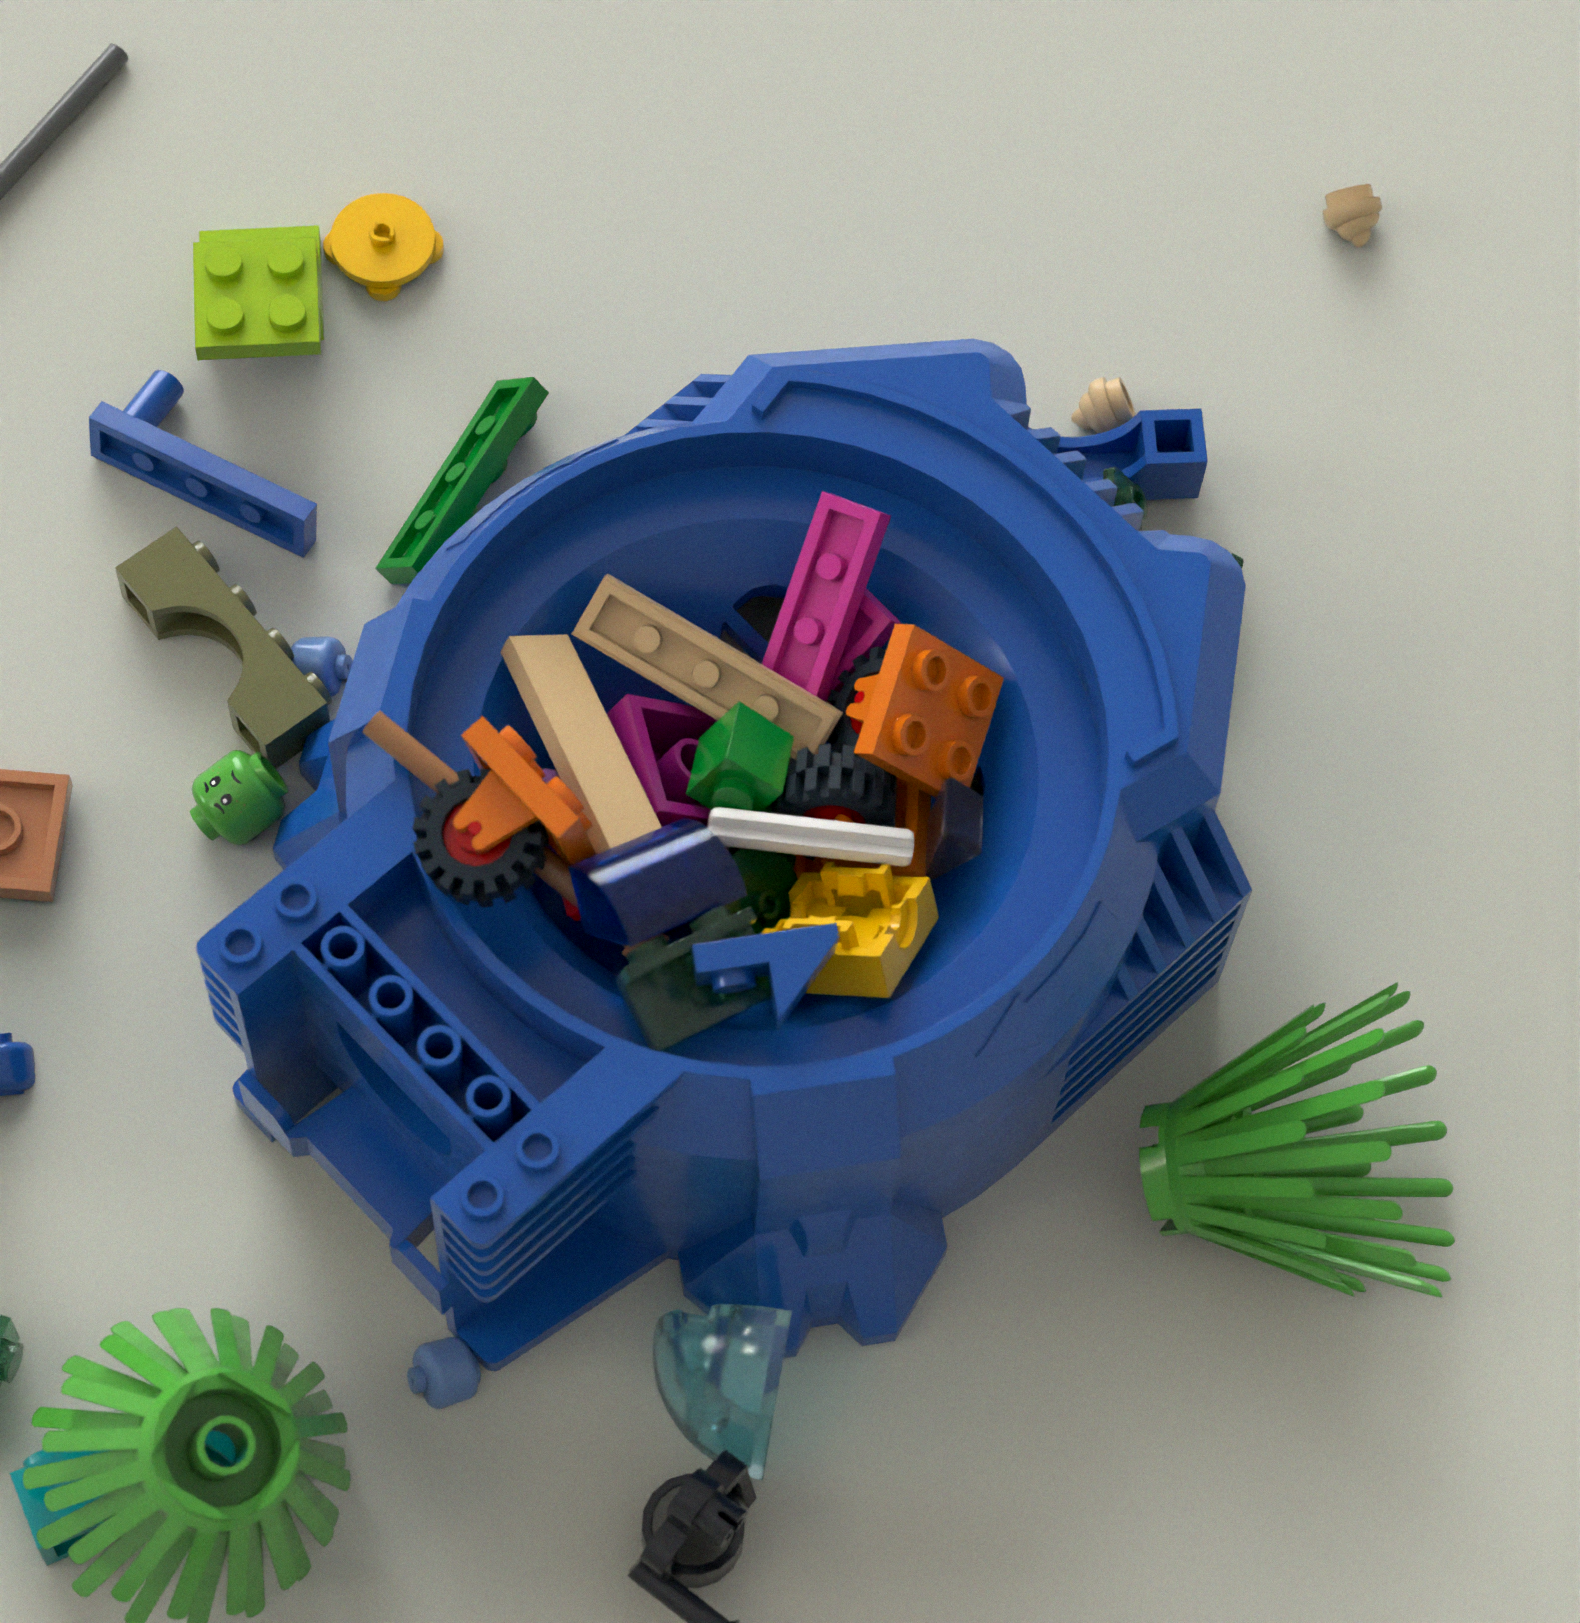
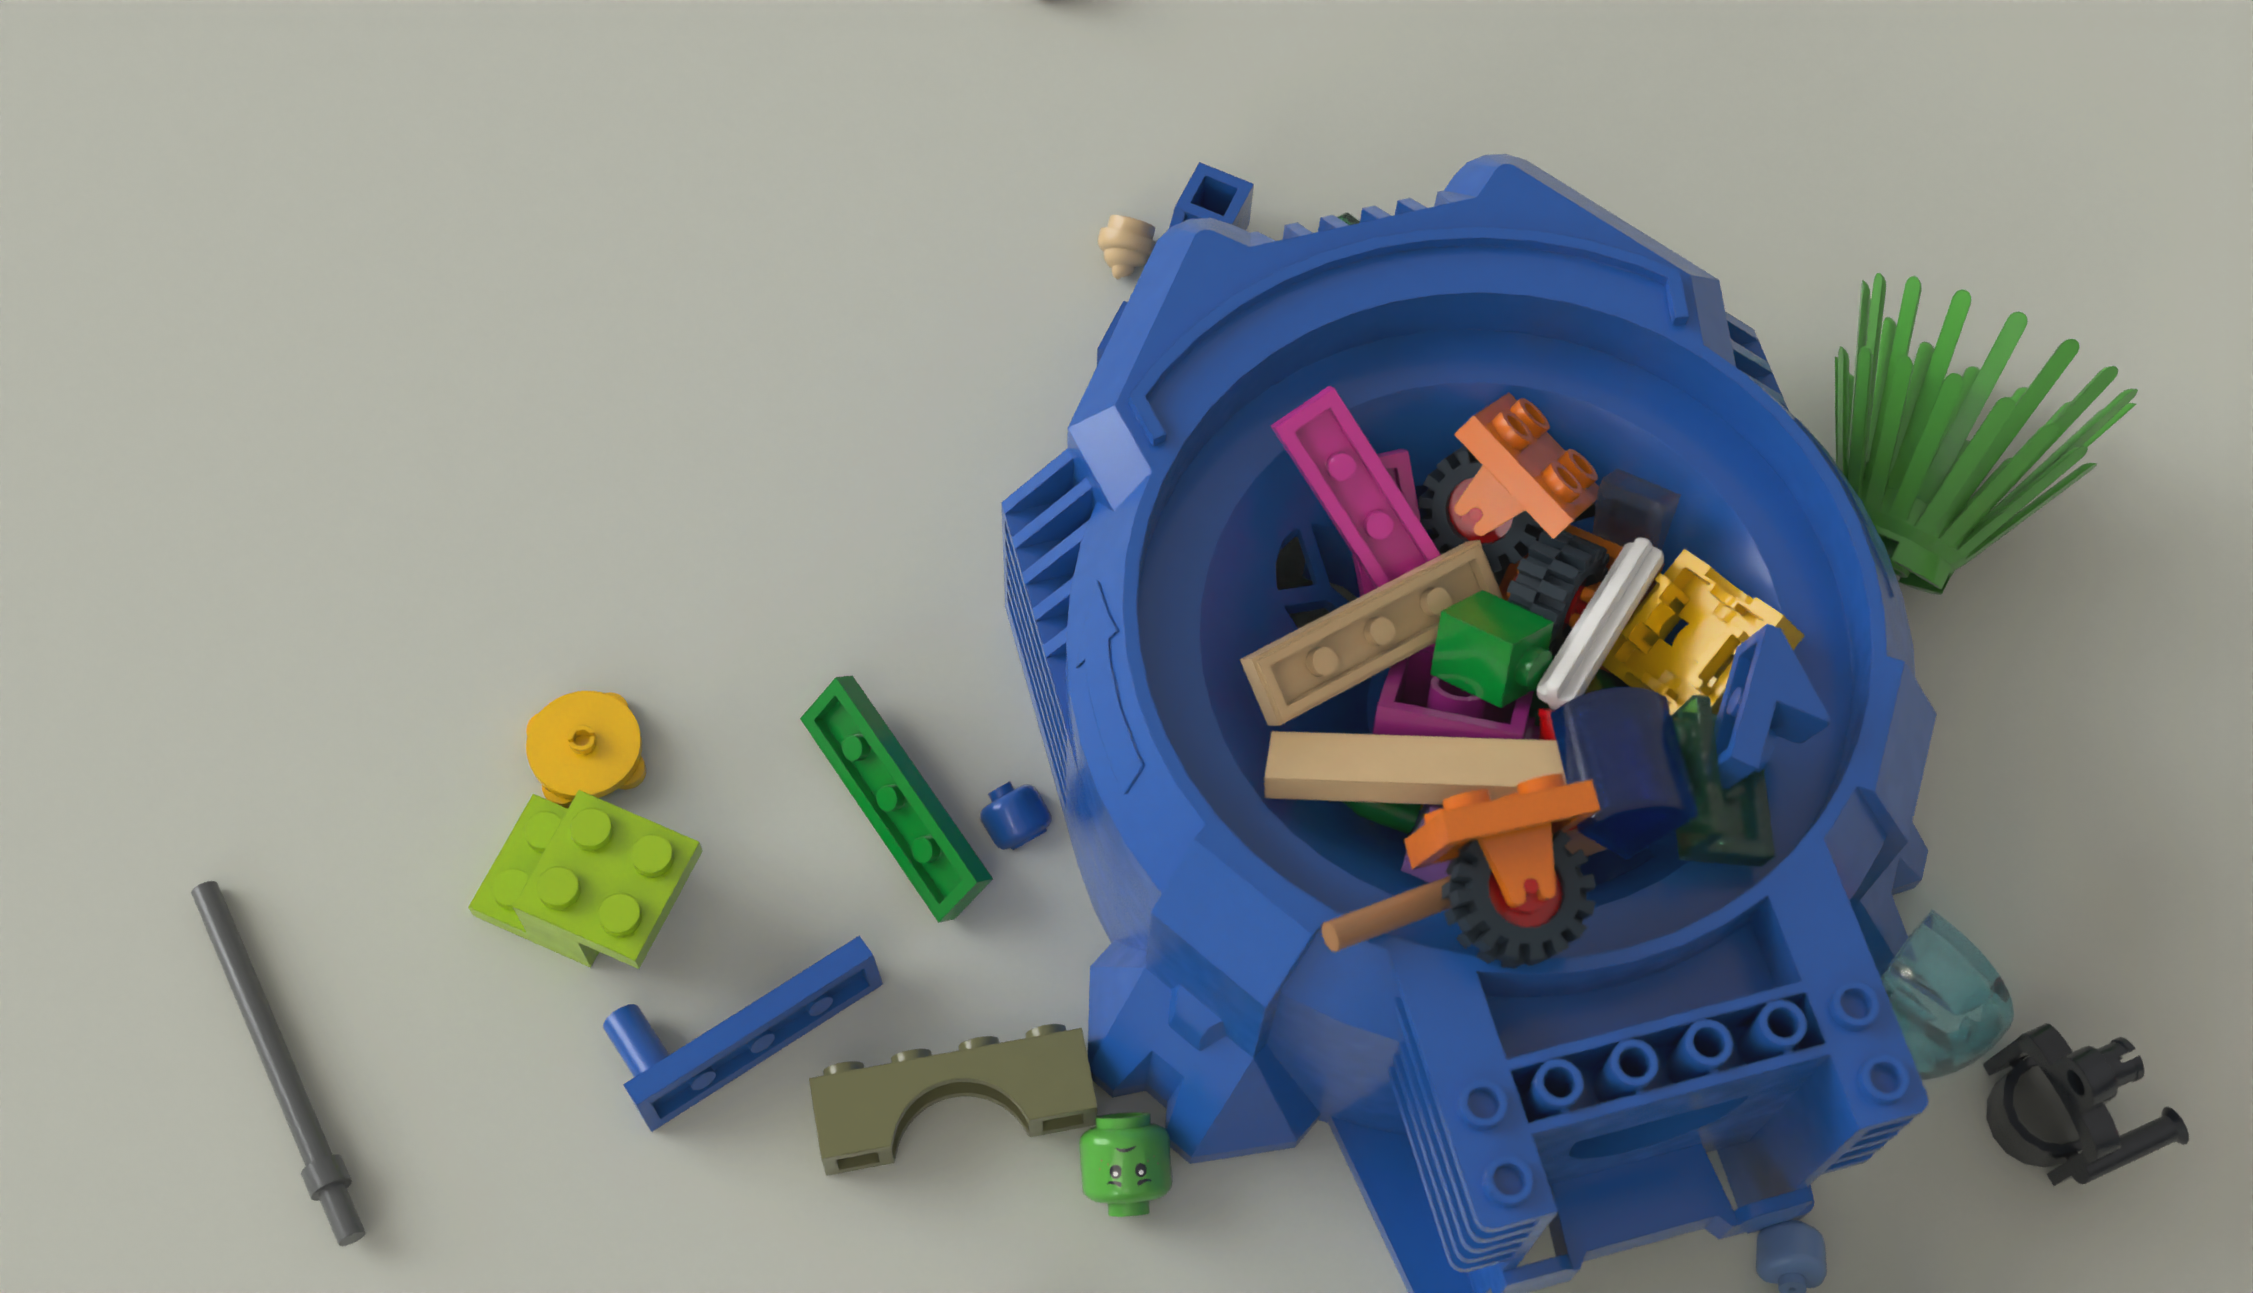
camera: 60 degrees left, 0 degrees up
medium blue piece [291,636,353,697] -> none

